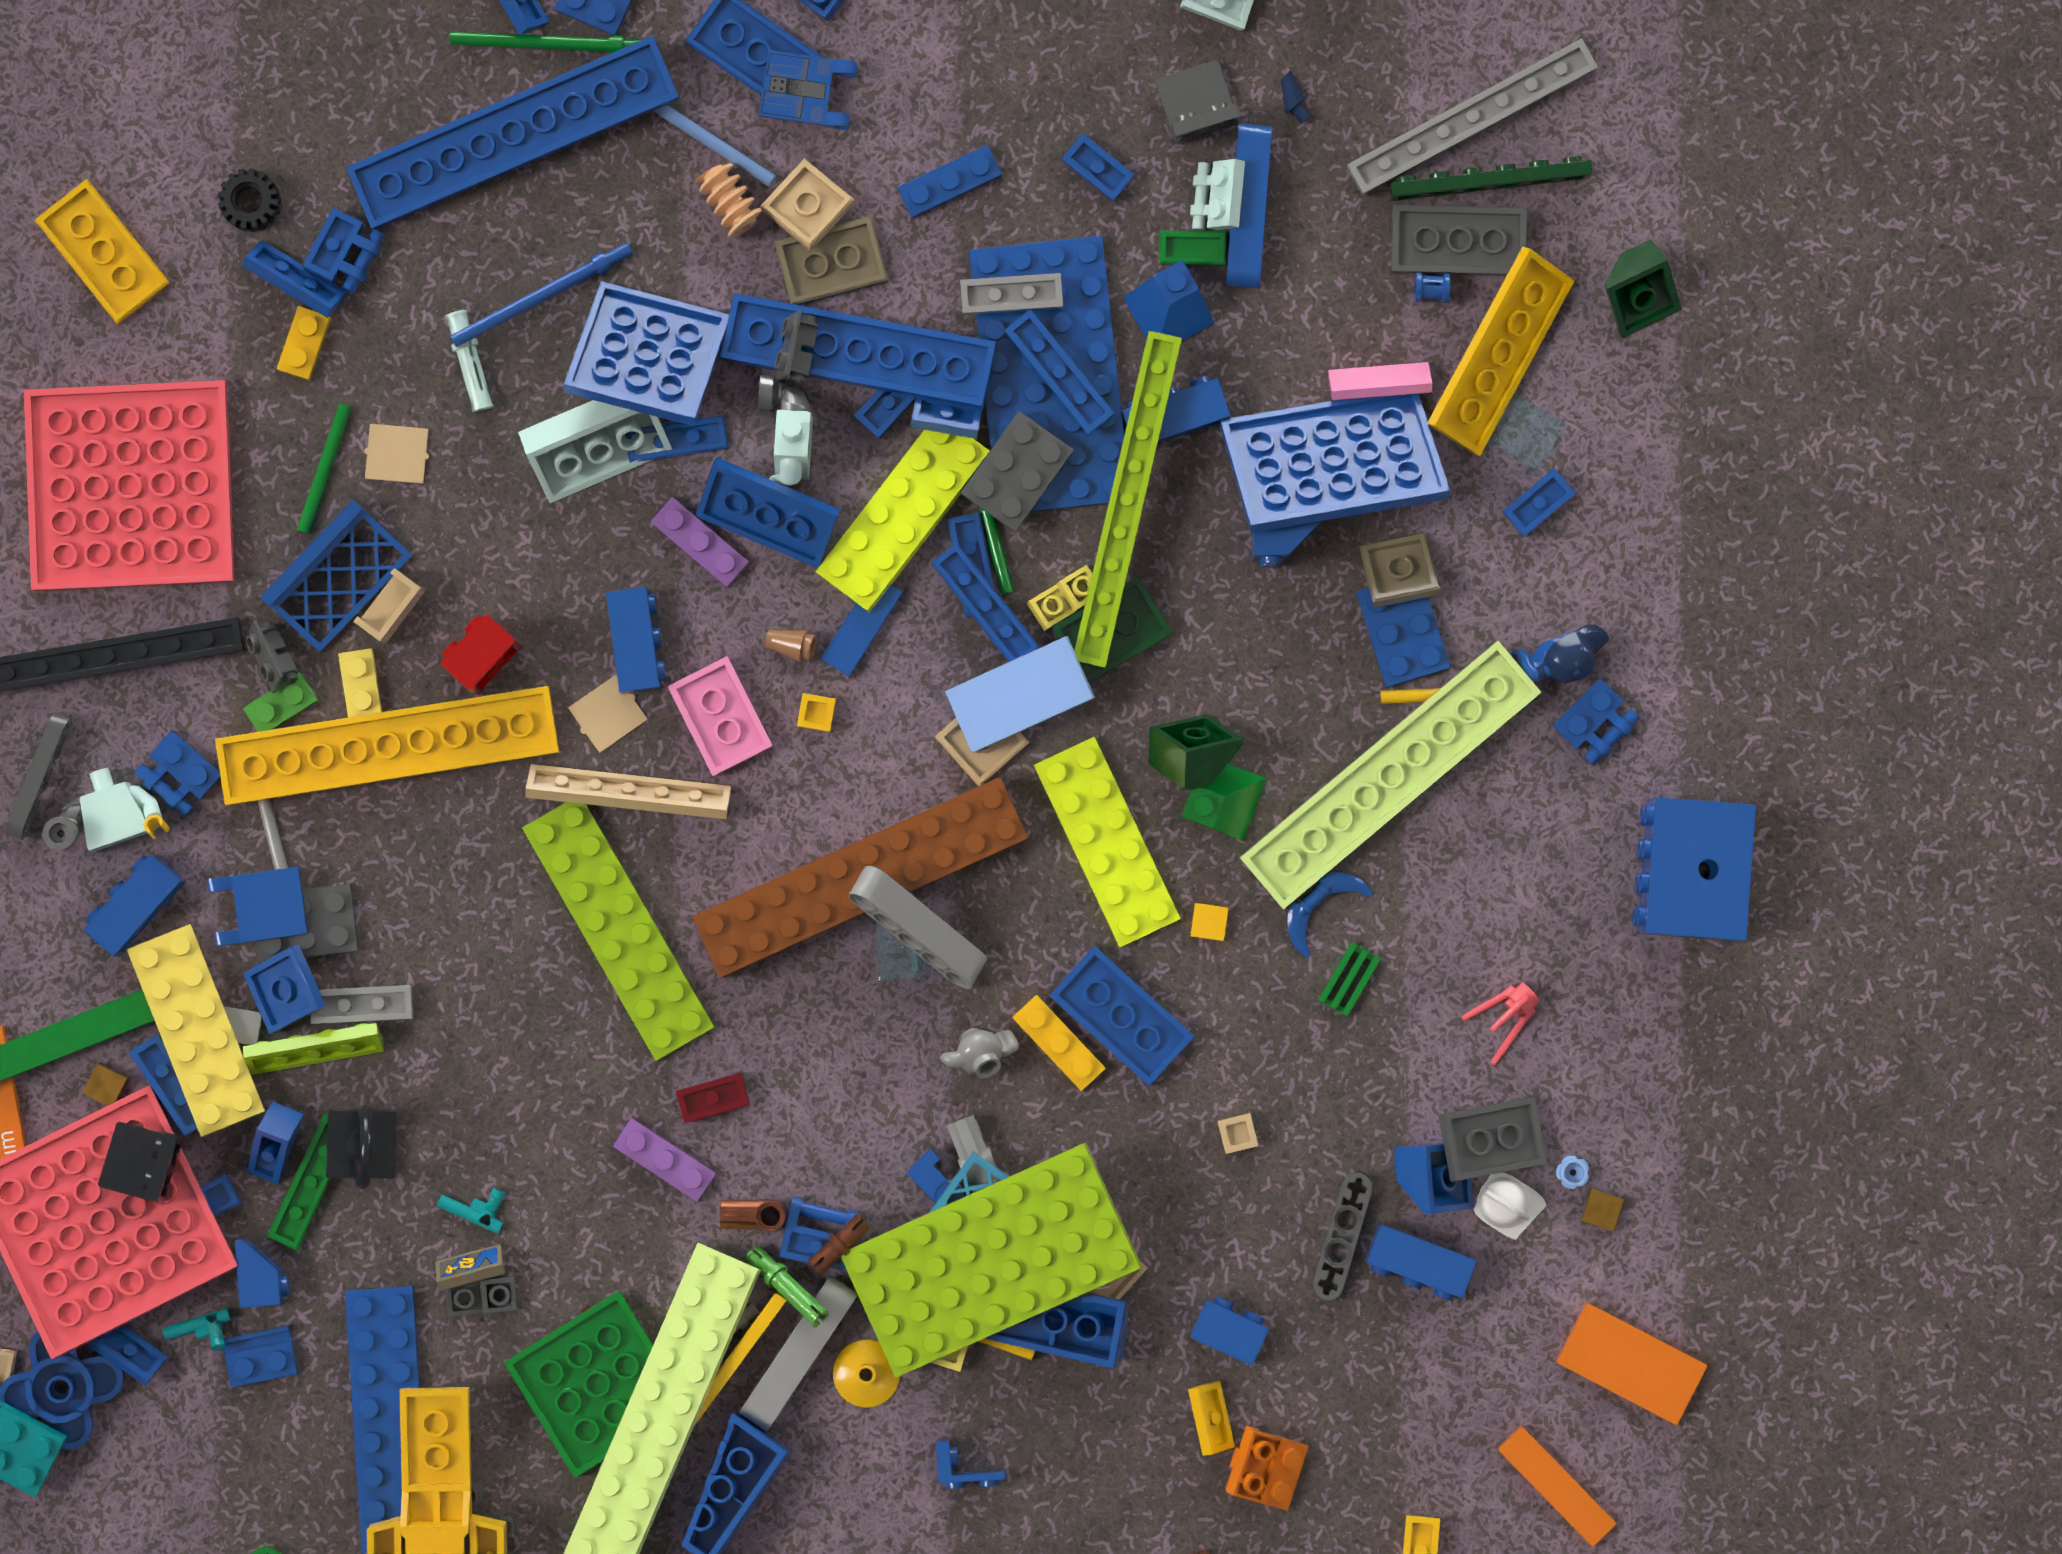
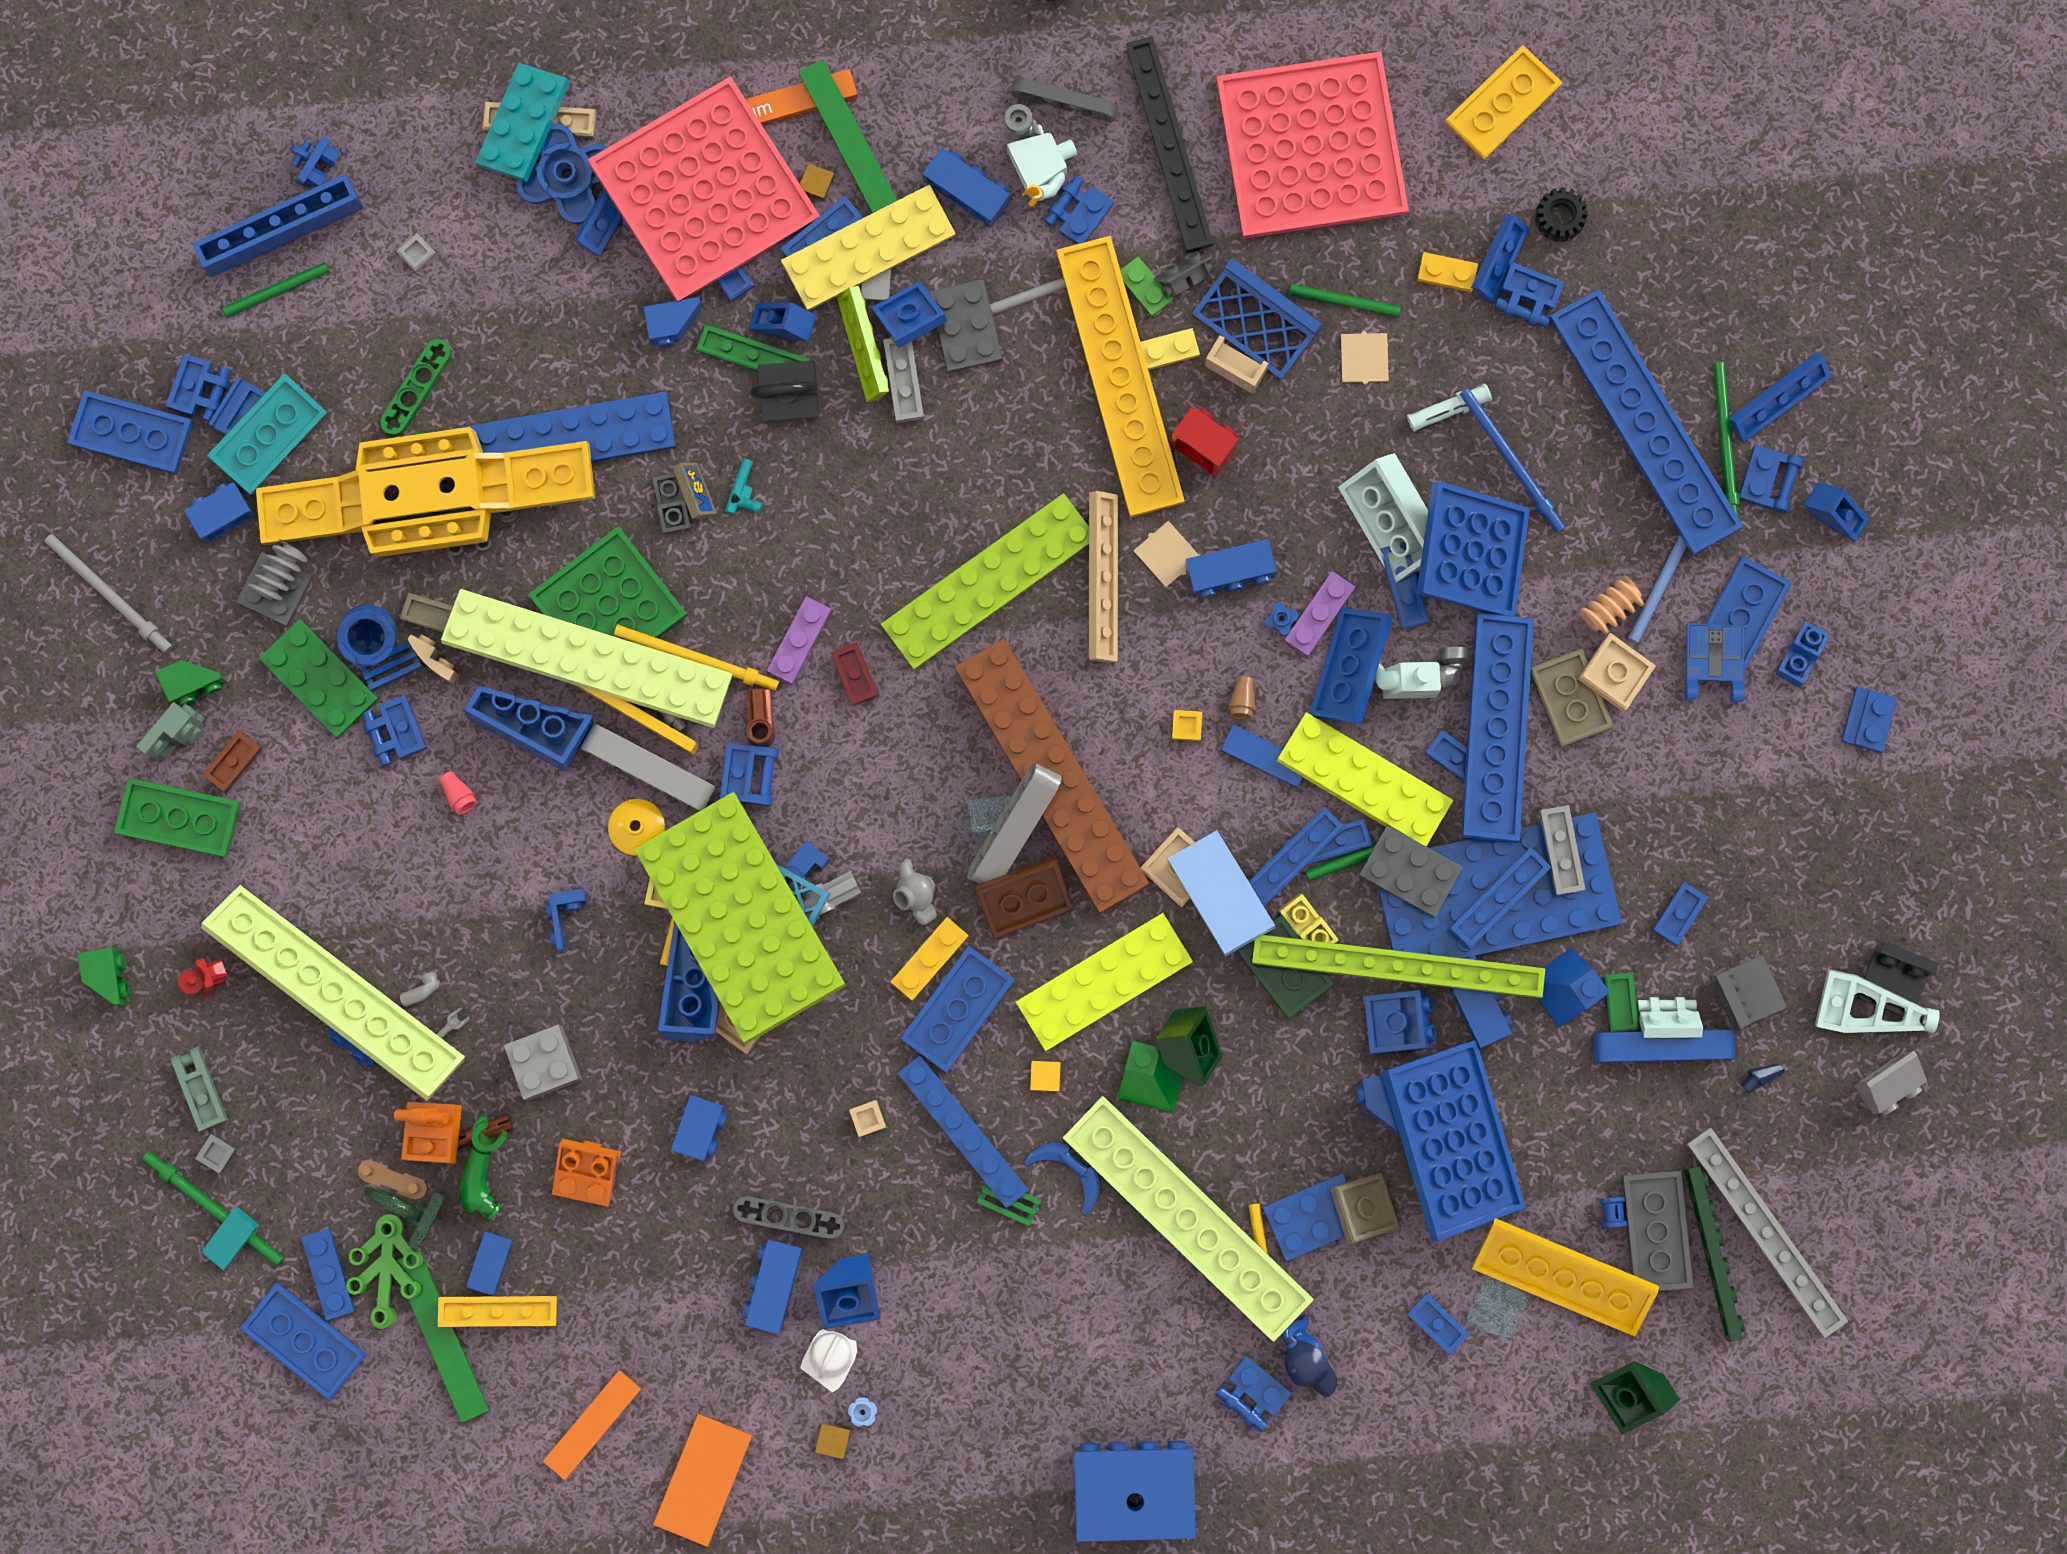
camera: 85 degrees right, 5 degrees down
black bracket [98,1122,184,1205] -> none
teal hose [163,1308,232,1351] -> none
blue flag [207,867,308,946] -> none
blue plate [224,1325,299,1388] -> none
bright pink plate [667,656,773,777] -> none
bright green pin [745,1245,829,1327] -> none
dark grey hinge [775,310,819,383] -> none
copper pin [808,1213,872,1276] -> none
blue plate [897,144,1002,219] -> none
blue plate [910,396,982,439] -> none
yellow plate [1188,1381,1235,1456] -> none
bright pink tile [1328,362,1432,400] -> none
dark grey plate [1438,1097,1548,1182] -> none
coral plant [1461,983,1540,1065] -> none
none -> light grey brick [504,1025,582,1101]
none -> yellow bar [614,624,779,692]
none -> blue plate [897,1055,1029,1209]
none -> reddish brown tile [974,856,1074,939]
none -> blue plate [1265,602,1298,635]
none -> blue plate [1364,990,1436,1054]

